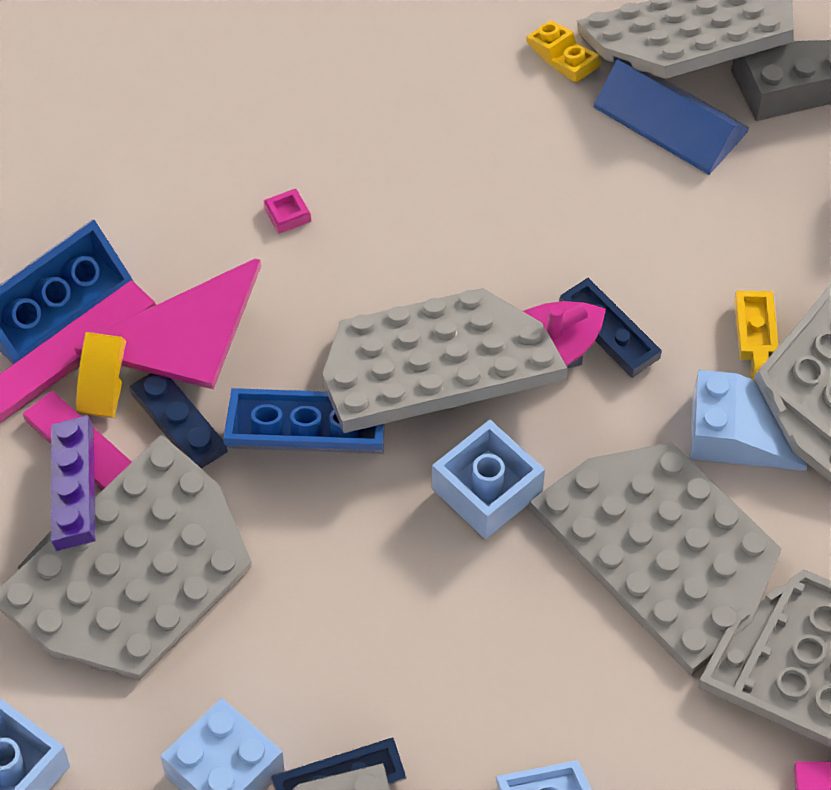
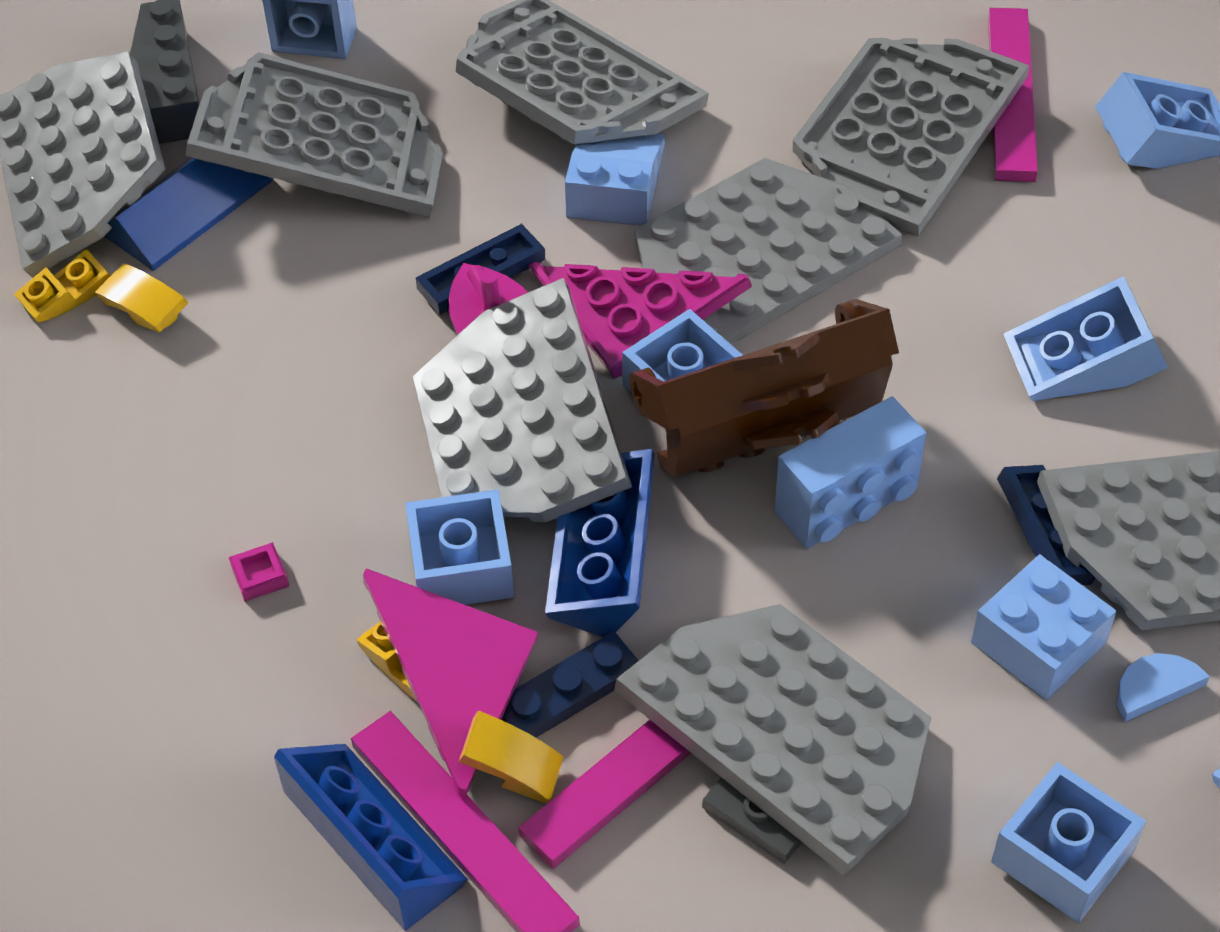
camera: 85 degrees left, 5 degrees down
plate [51,415,95,551] -> none
yellow plate [734,291,779,380] -> none
none -> yellow slope [95,263,188,333]
none -> light grey plate [185,52,443,217]
none -> light blue brick [405,489,515,605]
none -> dark pink tile [528,262,752,379]
none -> reddish brown piece [629,299,899,477]
none -> light blue brick [774,396,927,549]

